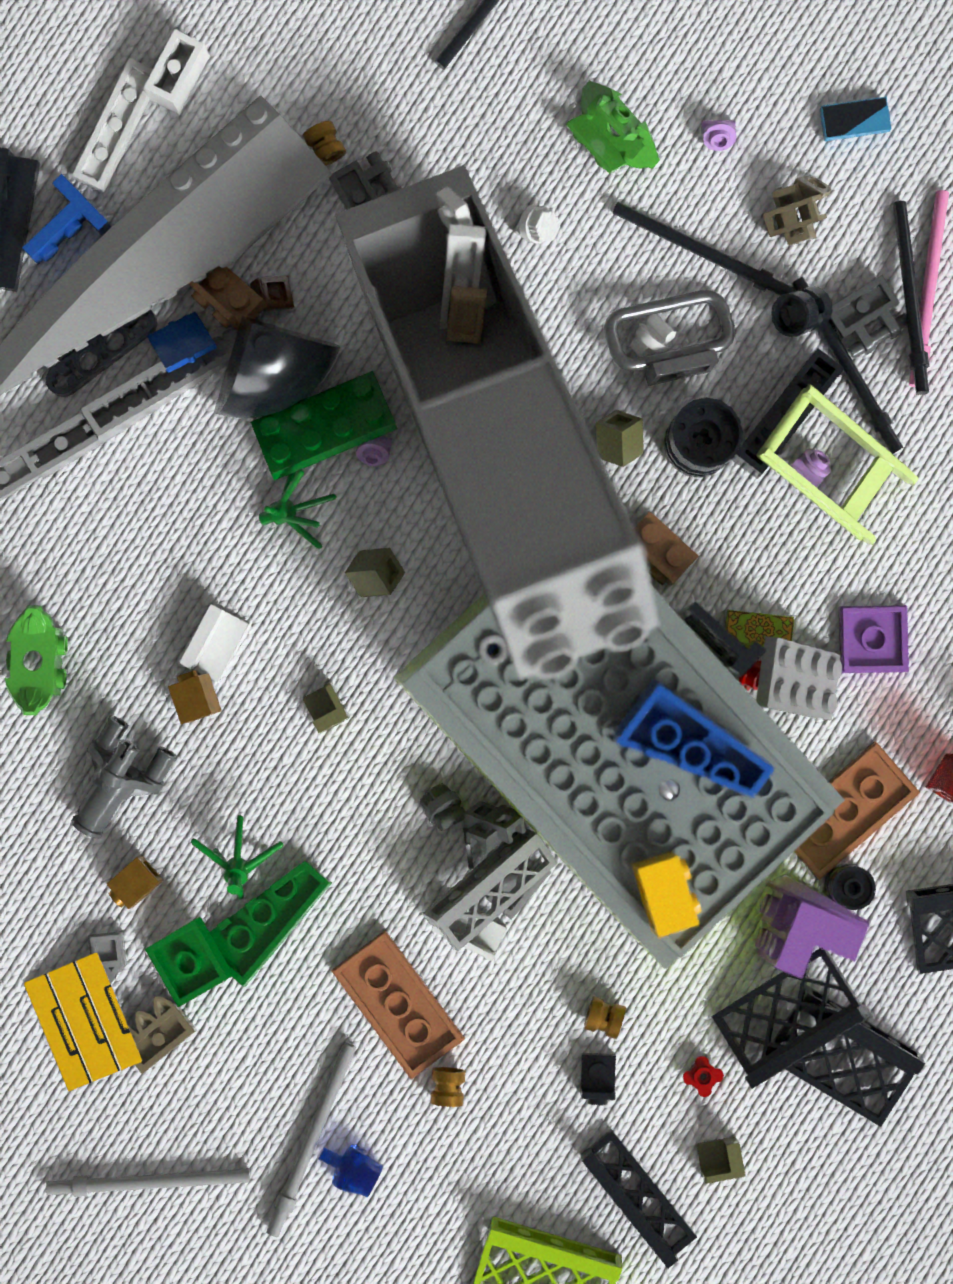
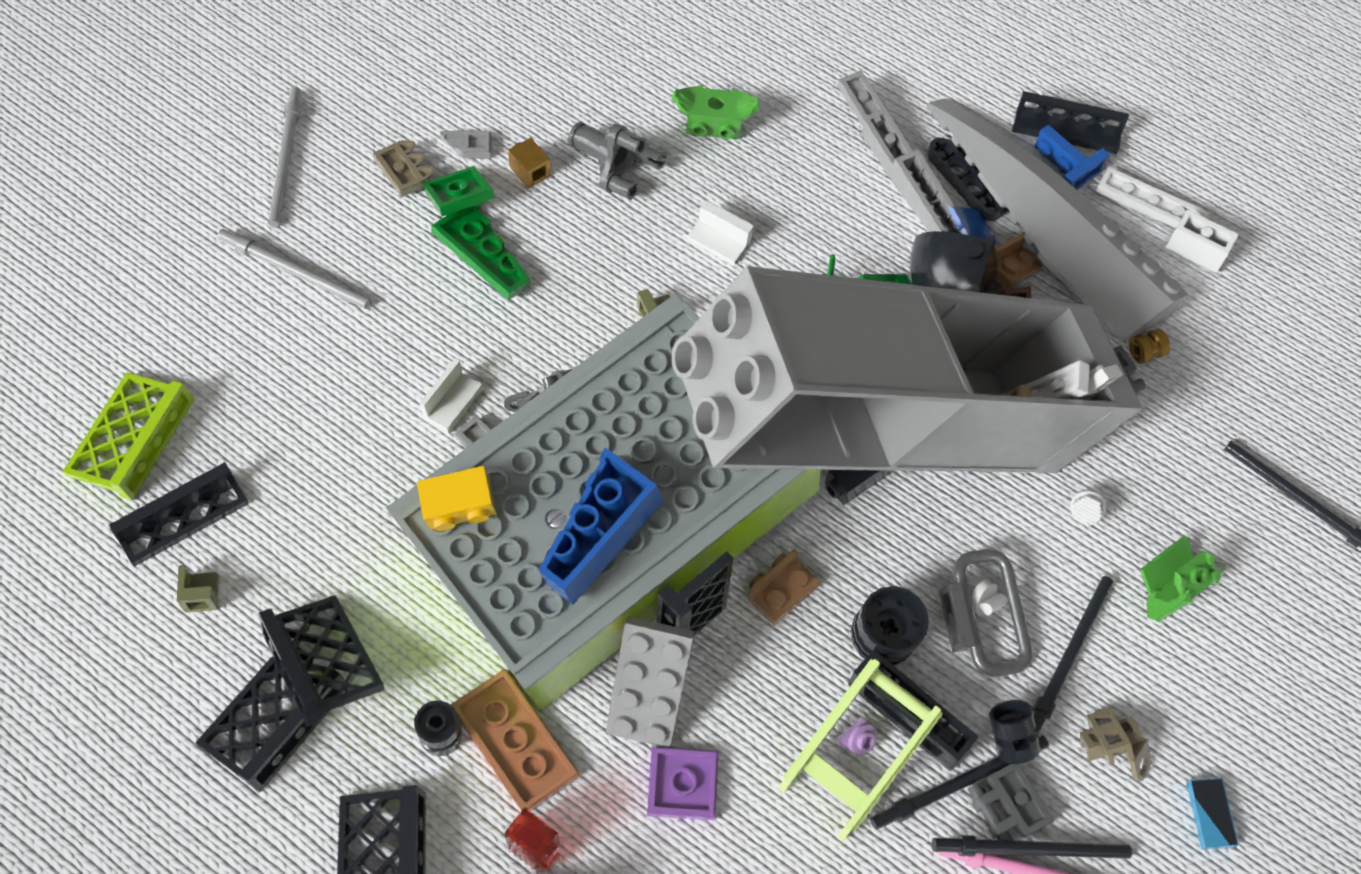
camera: 85 degrees right, 25 degrees down
yellow sticker [24,953,142,1091] -> none
pearl gold brick [168,670,222,724] -> none
green plant [191,815,283,900] -> none
clear blue piece [318,1144,383,1198] -> none
nougat tile [331,930,465,1079] -> none
light grey fence [422,828,558,951] -> none
pearl gold wheel [430,1067,466,1107] -> none
black bracket [580,1053,616,1105] -> none
pearl gold wheel [584,996,626,1039] -> none
olive panel [596,410,644,467] -> none
red plate [683,1056,724,1097] -> none
lavender plate [701,120,736,151] -> none
tile [725,610,794,647] -> none
medium lavender piece [755,875,870,979] -> none

